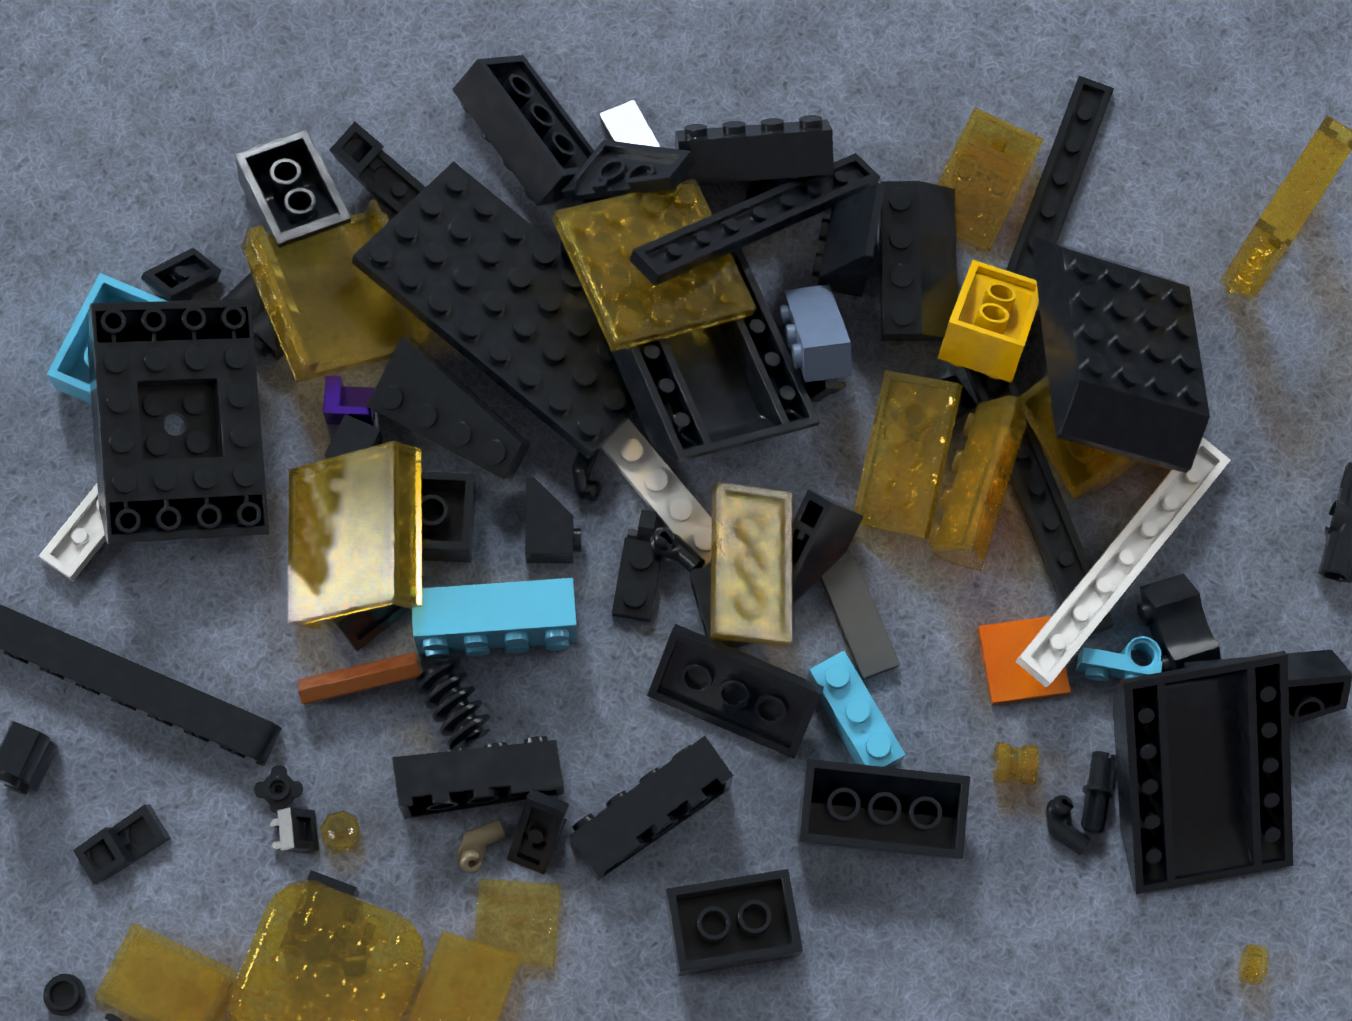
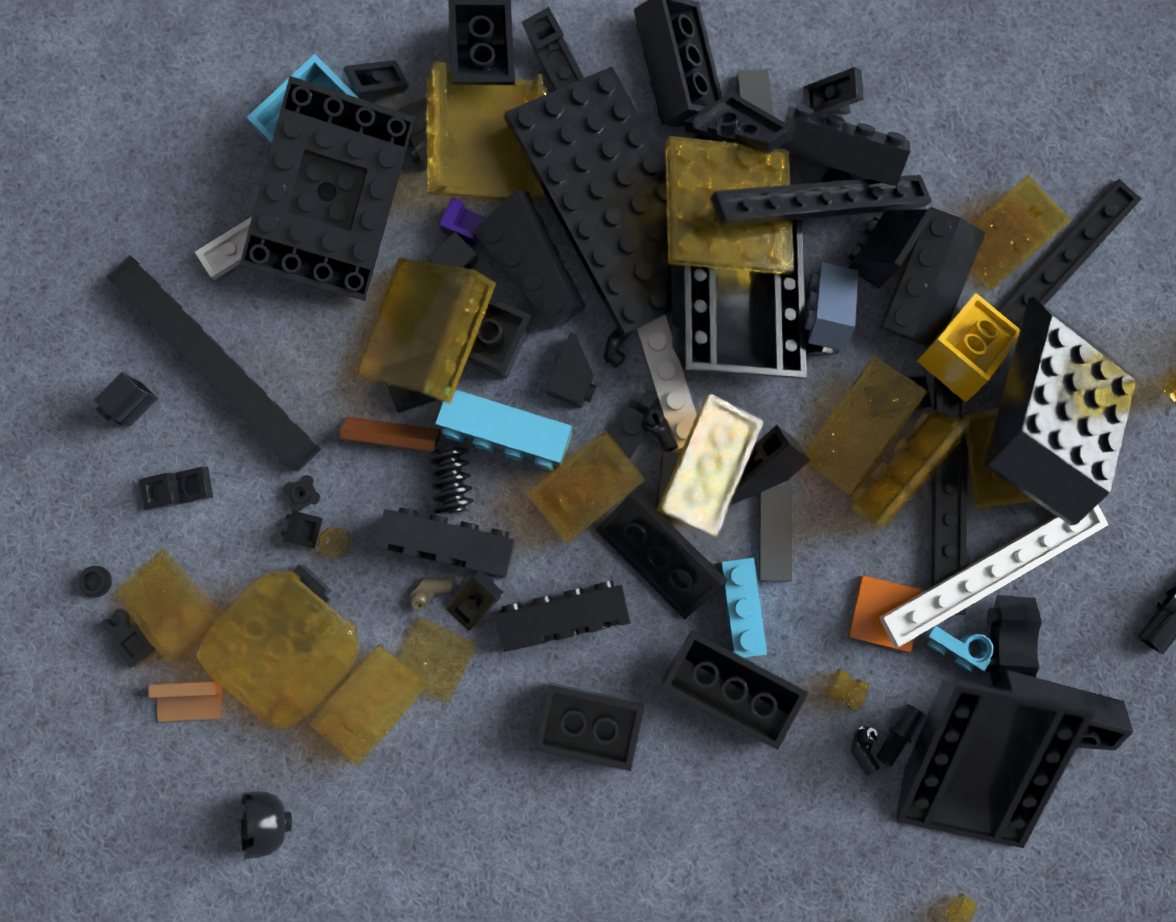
camera: 25 degrees right, 10 degrees up
none -> clear yellow brick [527,431,646,544]
none -> black slope [803,67,864,115]

